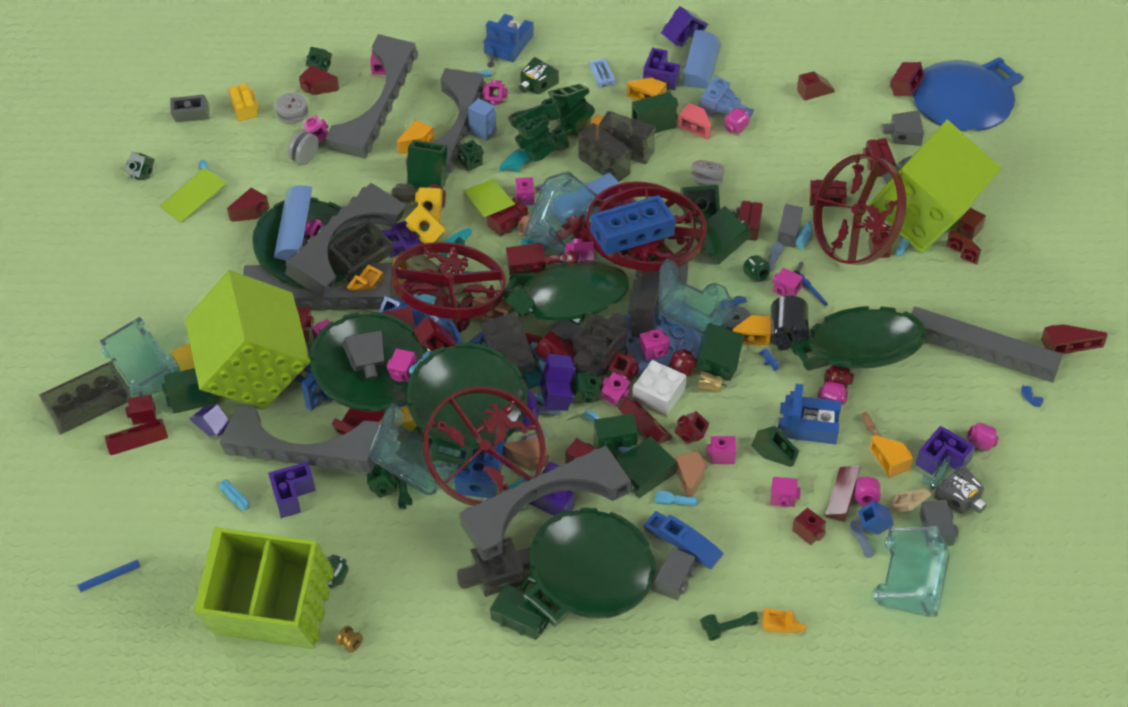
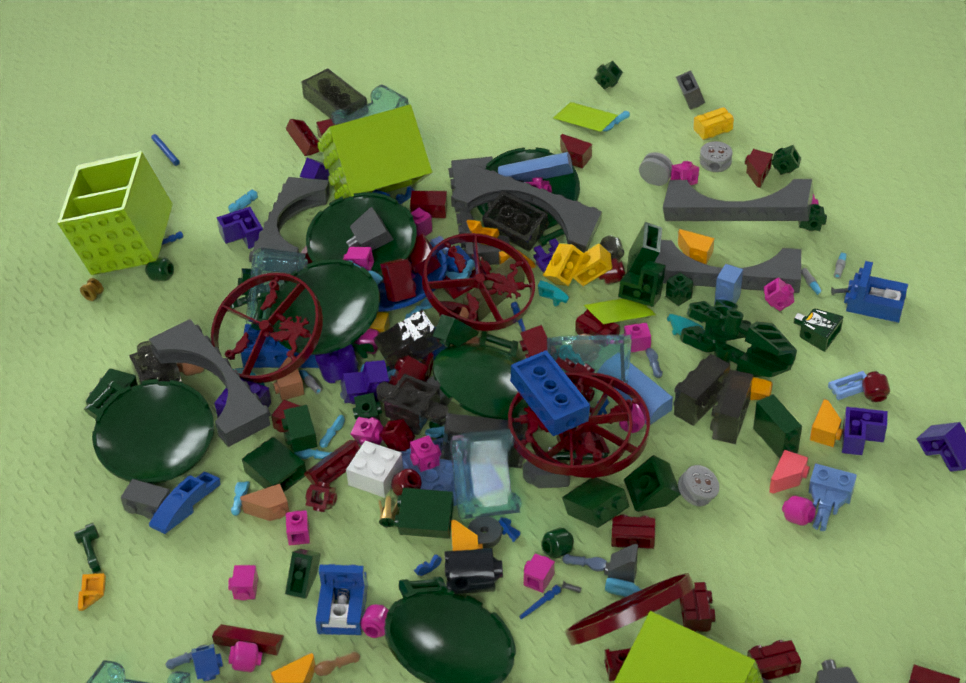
camera: 85 degrees right, 5 degrees down
medium blue brick [683,30,720,89] -> none
dark red brick [792,507,826,545] -> none
dark red slope [797,71,835,101] -> none
none -> dark green brick [618,260,666,307]
none -> light grey piece [834,253,847,279]
none -> dark red head [862,371,891,402]

